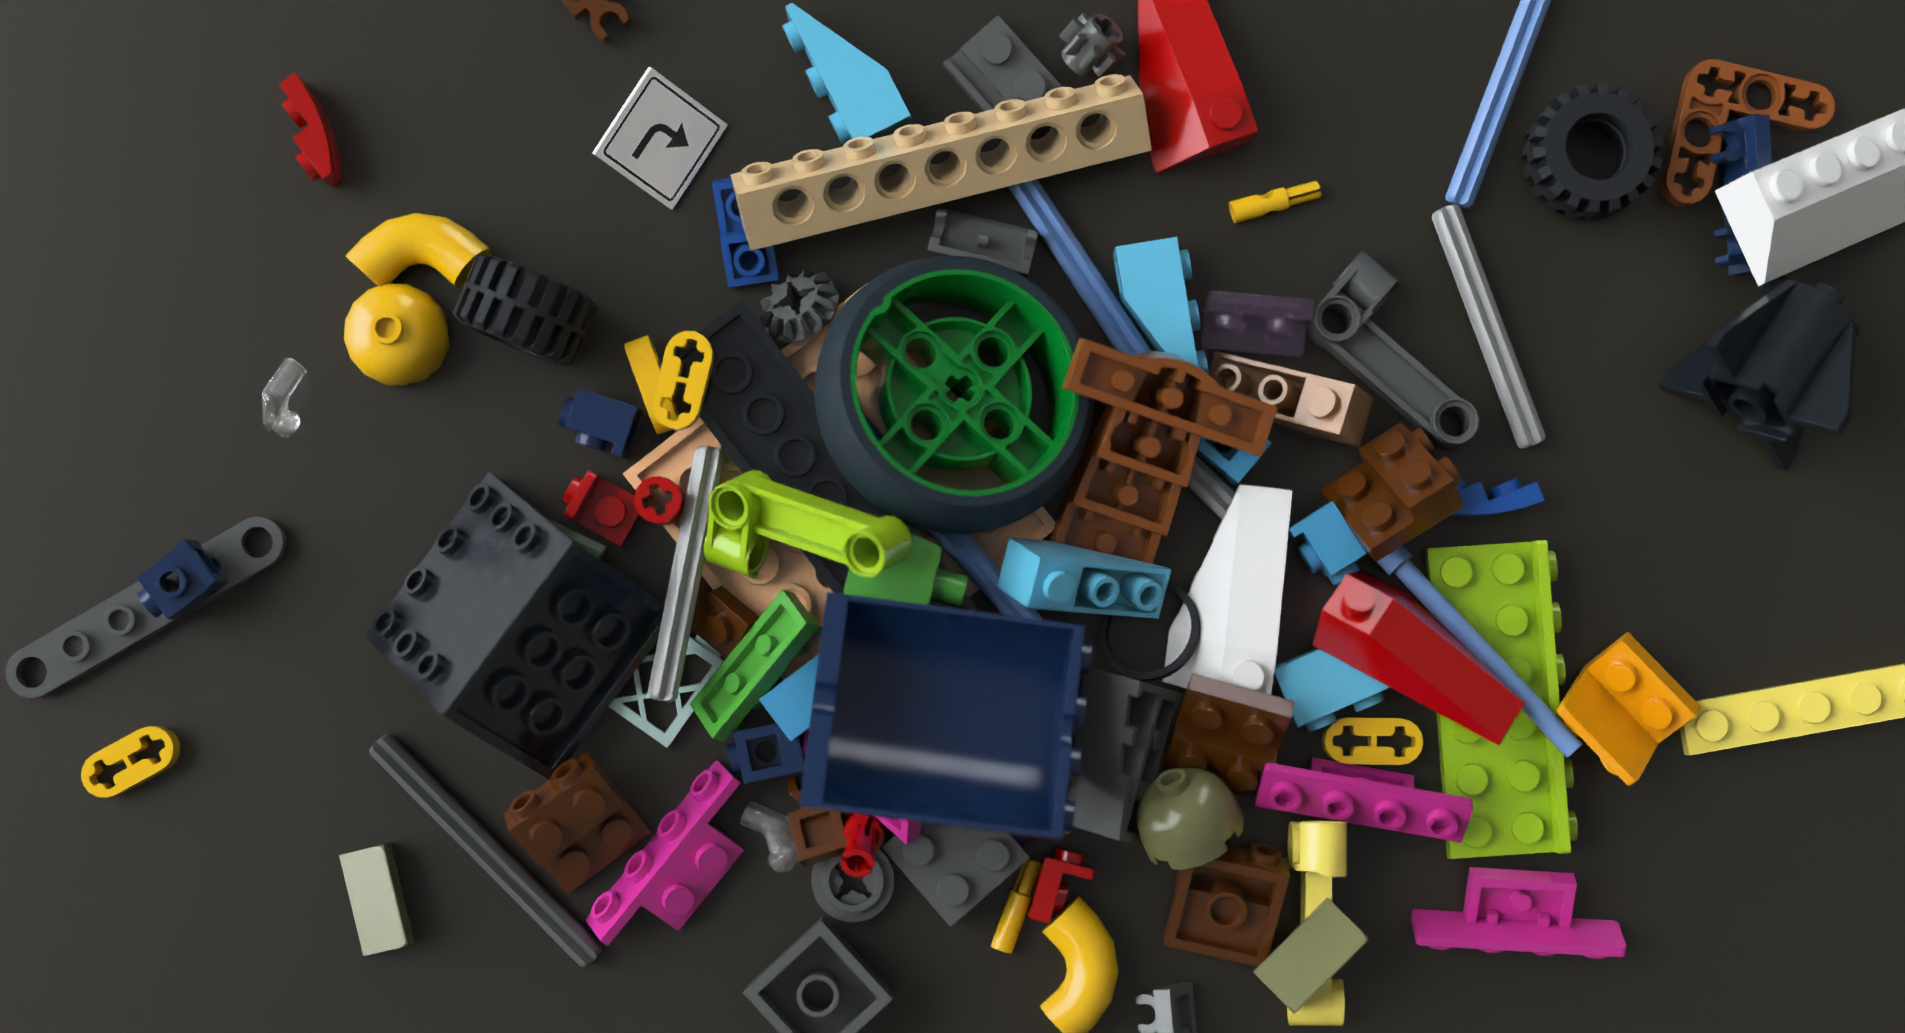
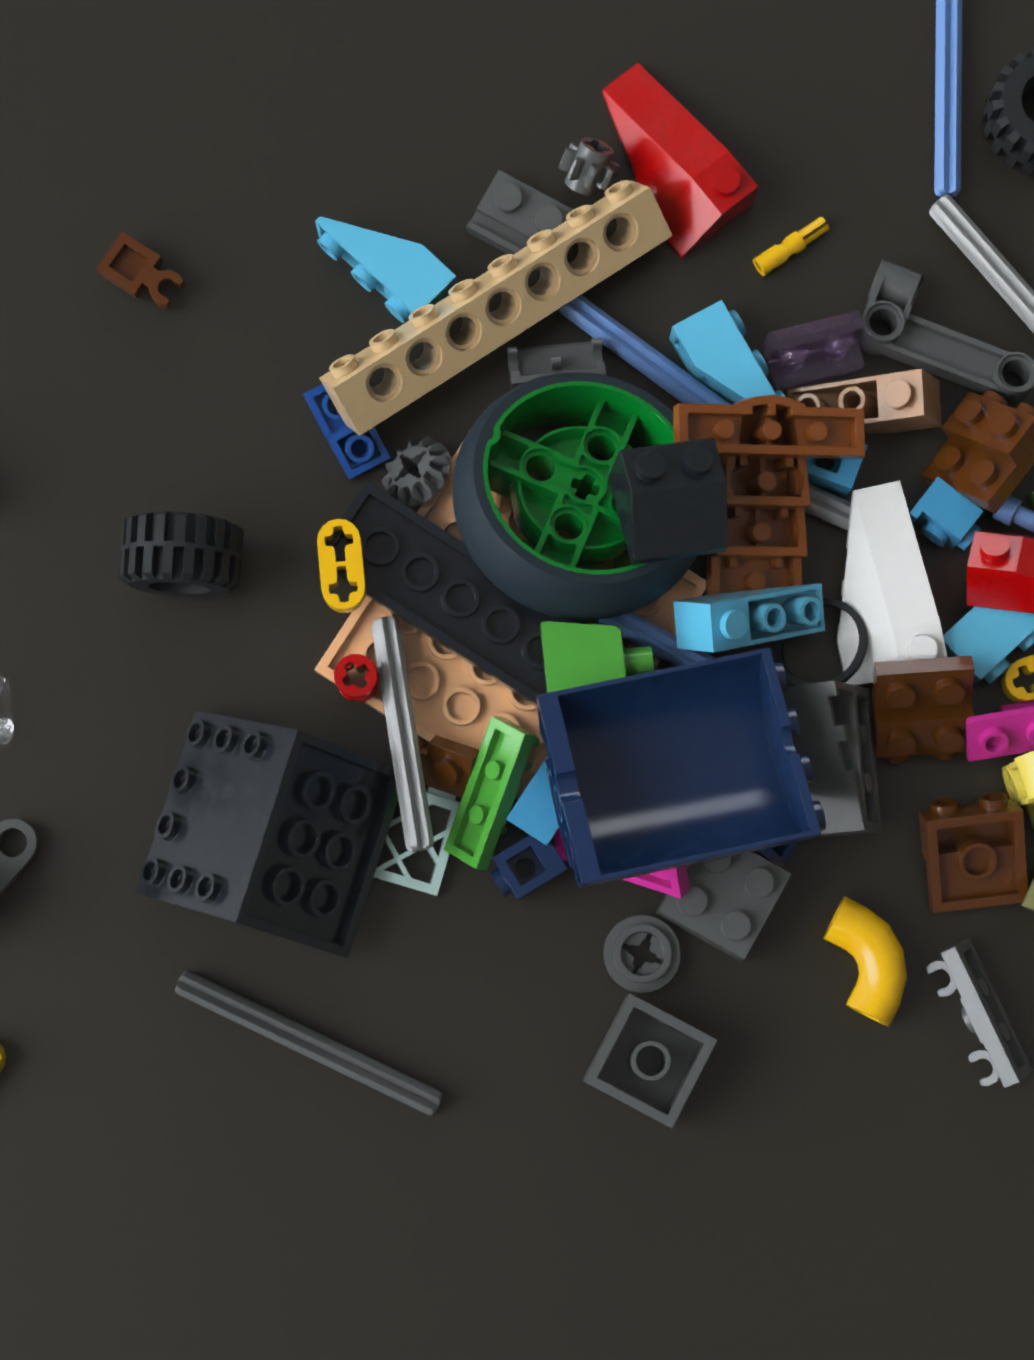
camera: 20 degrees left, 5 degrees down
slope [339,842,415,956] -> none
yellow cylinder [344,283,450,386] -> none
yellow cylinder [345,213,491,288] -> none
reddish brown plate [503,751,651,895] -> none
dark blue brick [558,388,643,460] -> none
red bracket [562,470,640,547] -> none
dark pink bracket [586,760,744,946] -> none
white piece [592,67,728,210] -> none
yellow beam [624,335,679,435] -> none
lime piece [703,470,912,578] -> none
clear arm [740,800,798,872] -> none
reddish brown plate [787,775,847,867] -> none
red pin [840,814,886,878] -> none
yellow pin [990,858,1041,954] -> none
red bracket [1026,847,1096,923] -> none
olive cylinder [1135,768,1244,870] -> none
none -> black slope [608,438,727,565]

